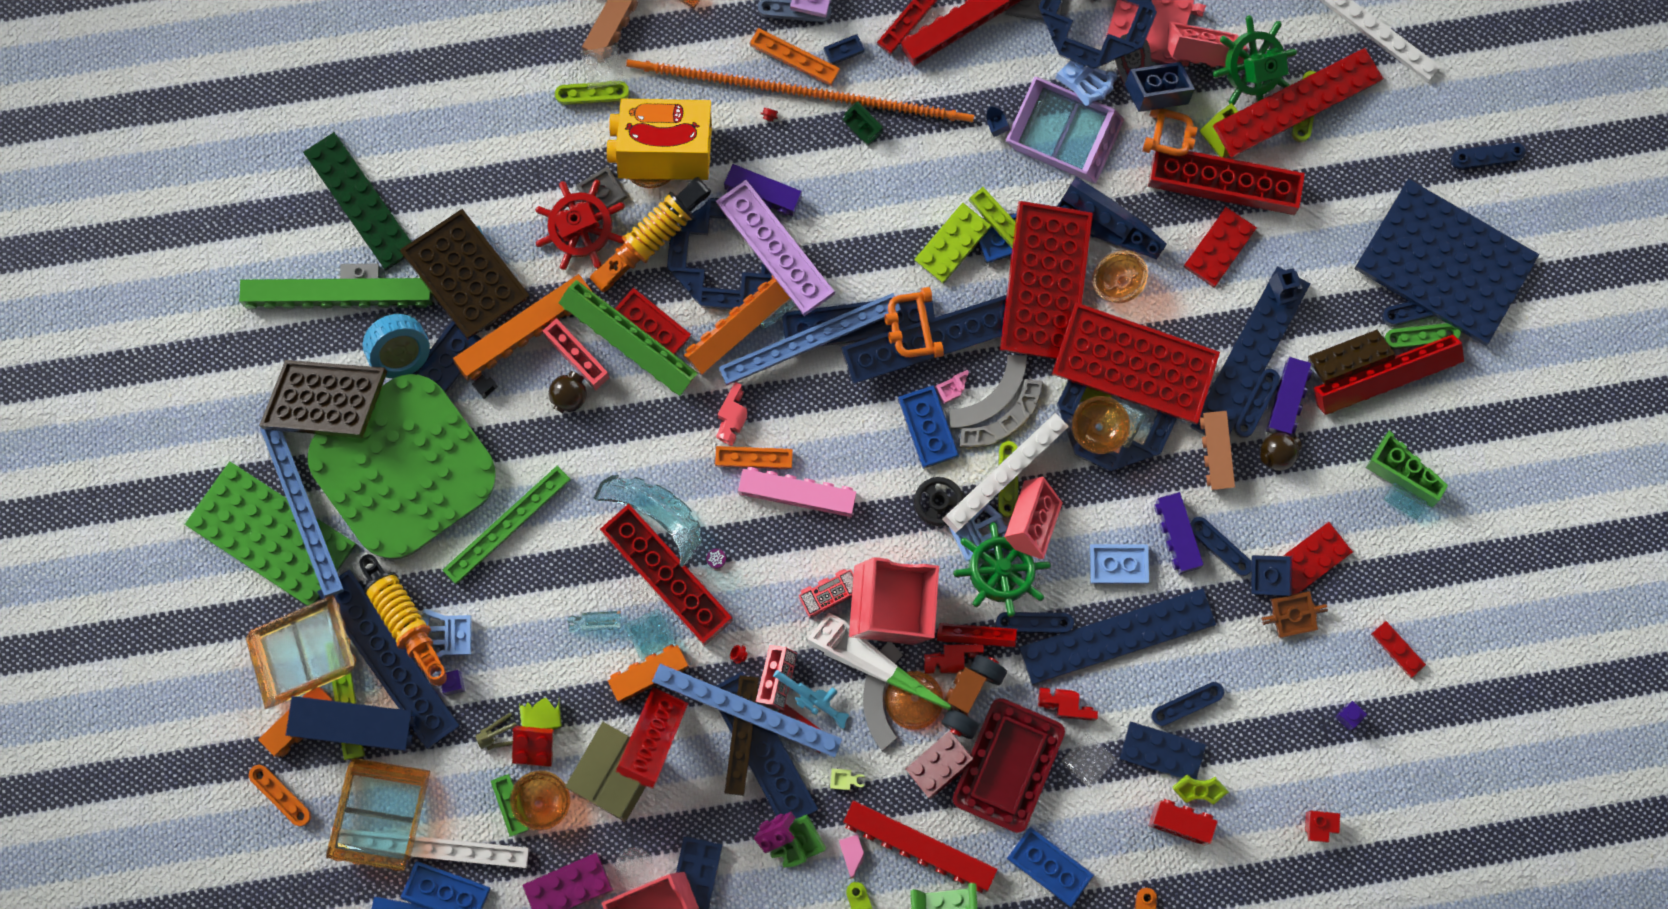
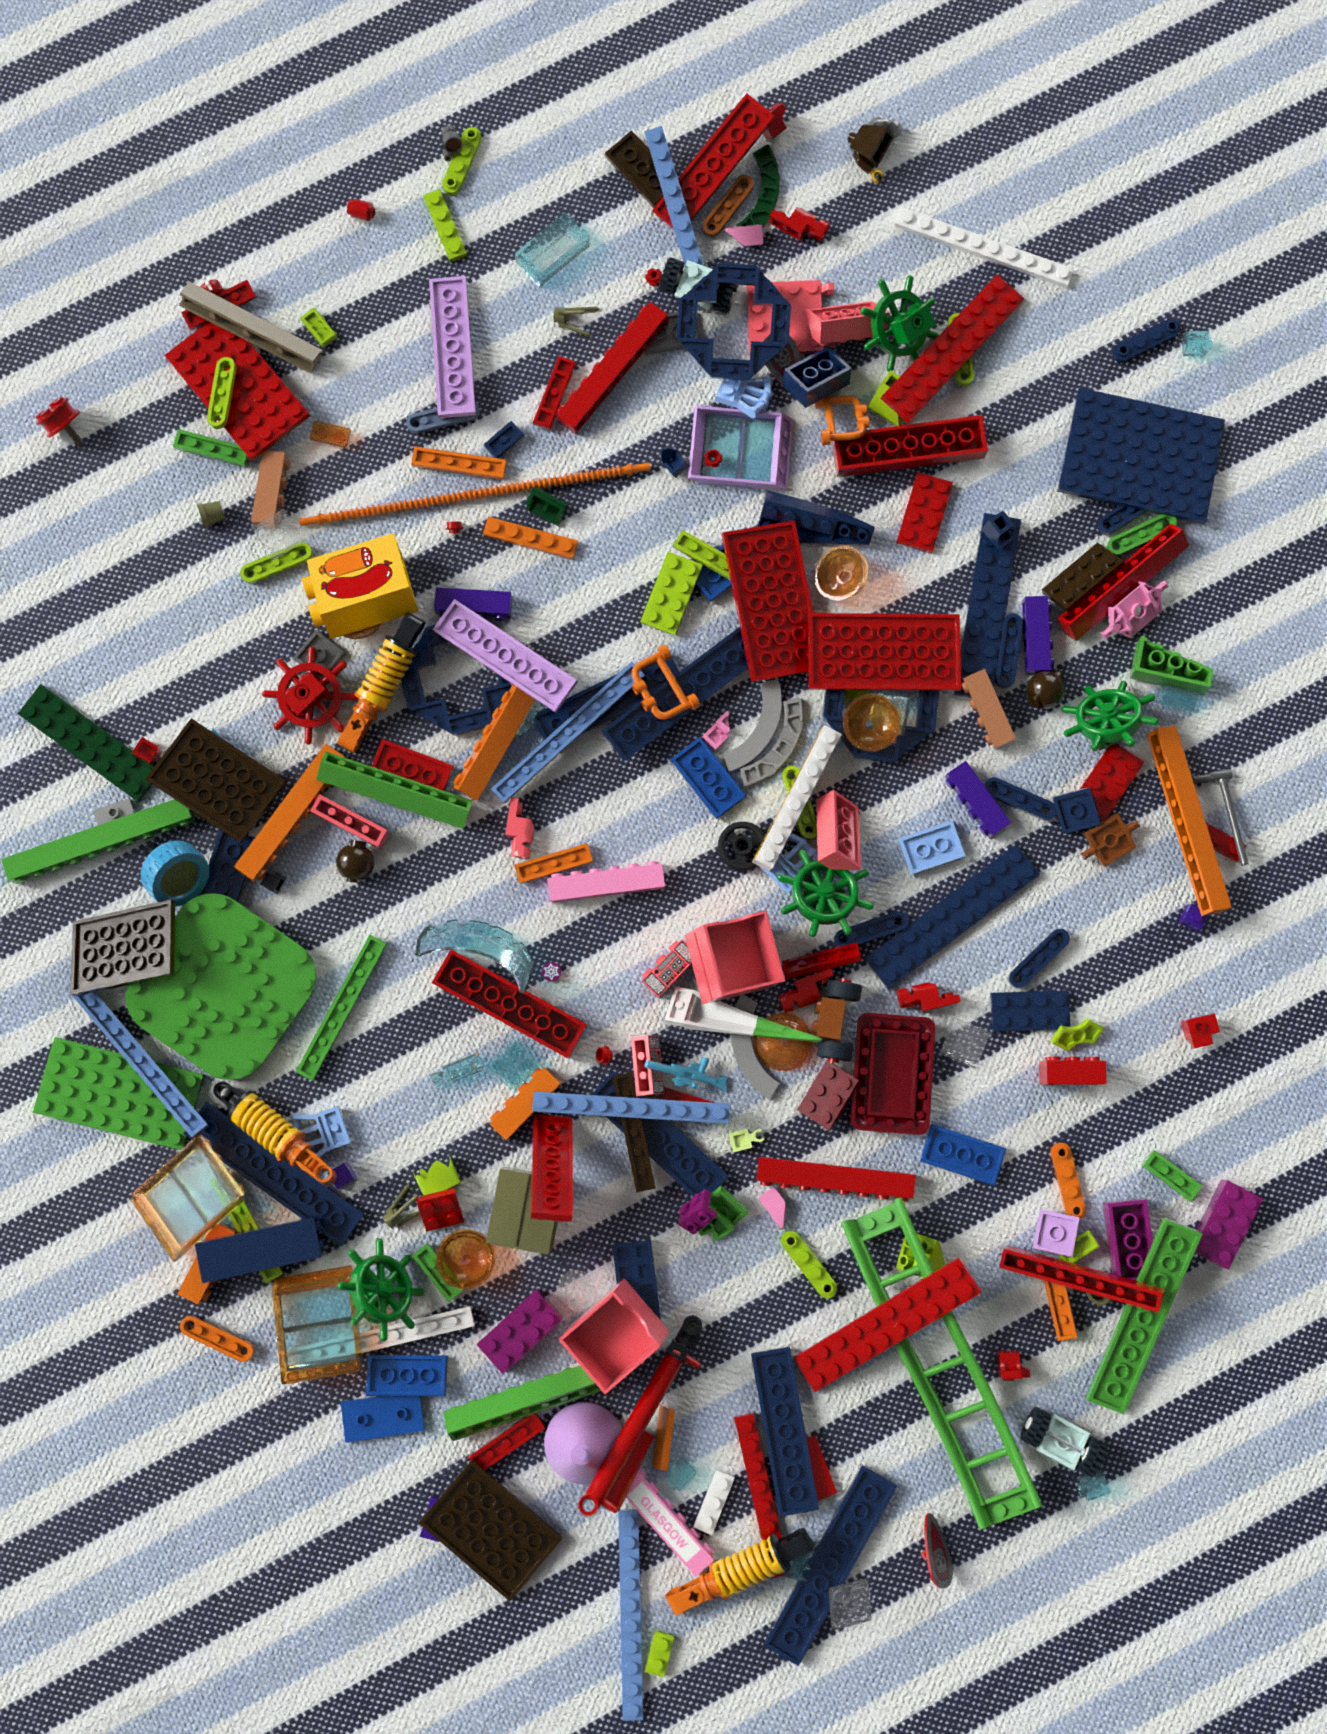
camera: 15 degrees left, 5 degrees up
none -> red plate [131,737,161,764]
none -> olive piece [197,501,225,528]
none -> green piece [337,1238,424,1342]
none -> orange plate [483,517,578,560]
none -> red plate [704,449,723,468]
none -> green piece [1061,681,1159,751]
none -> bright pink plate [1101,580,1169,639]
none -> orange brick [1147,726,1232,916]
none -> clear light blue brick [1182,331,1212,358]
none -> dark grey bar [1192,769,1249,866]

